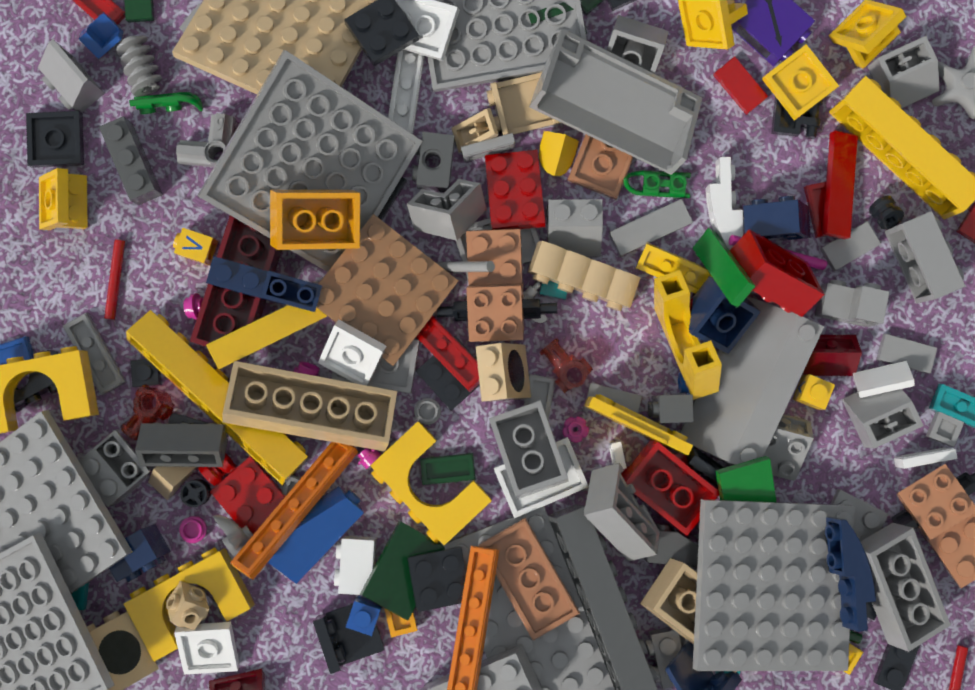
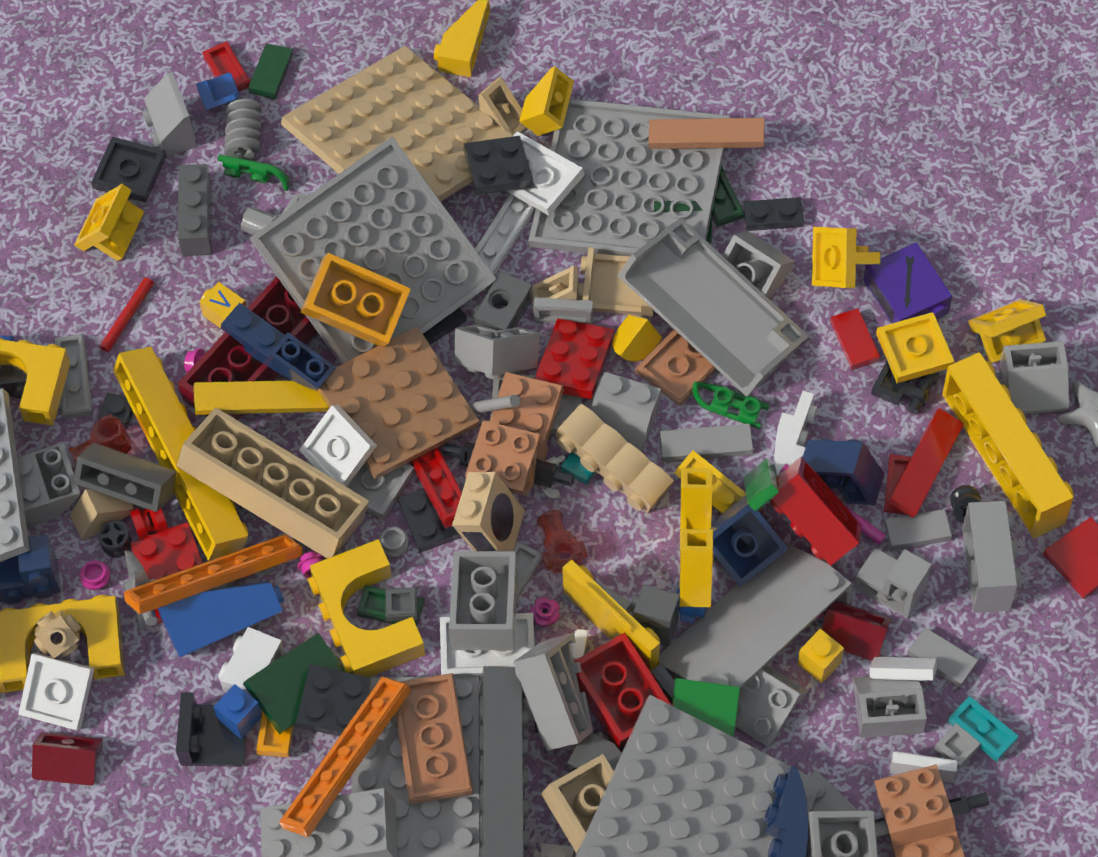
camera: 25 degrees right, 25 degrees down
none -> dark grey tile [386,587,418,621]

